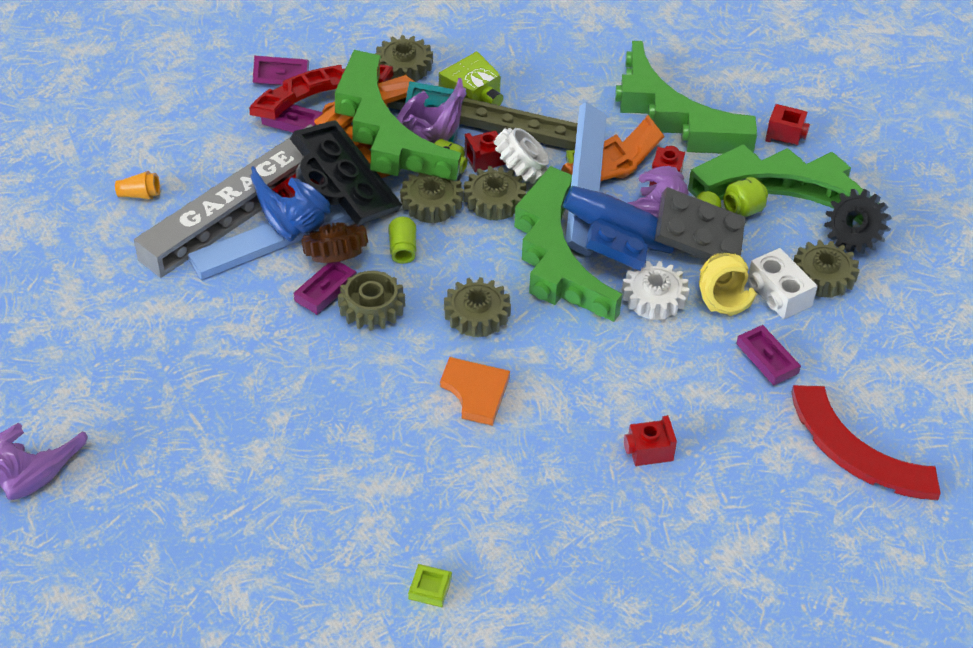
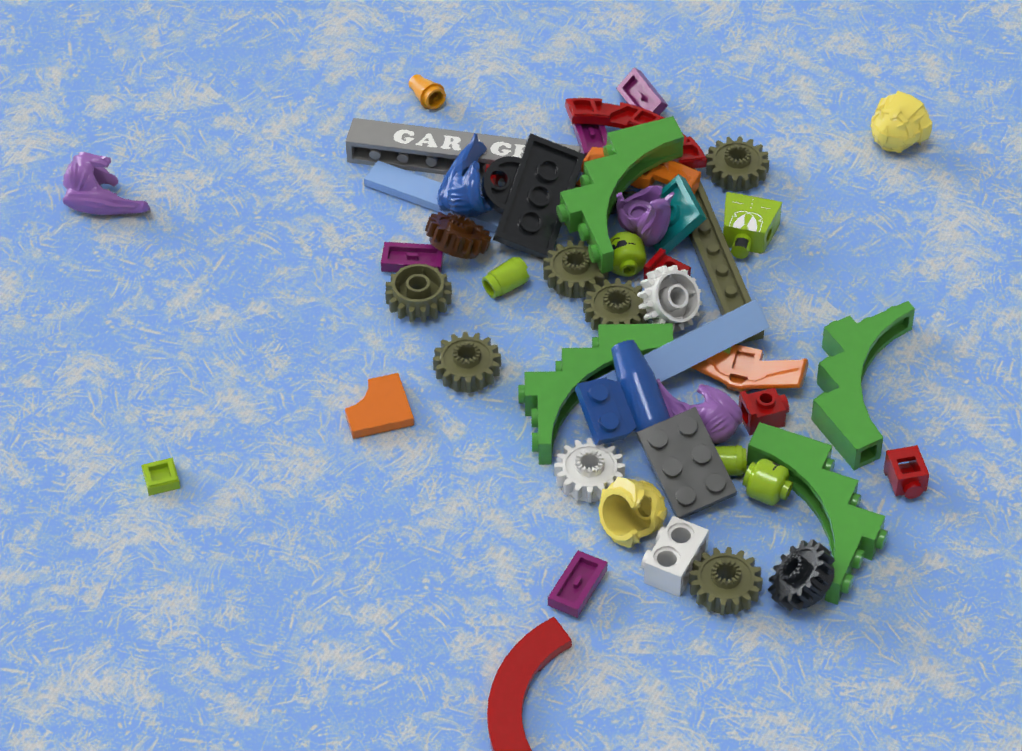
camera: 60 degrees right, 0 degrees up
red brick [624,415,677,466] -> none

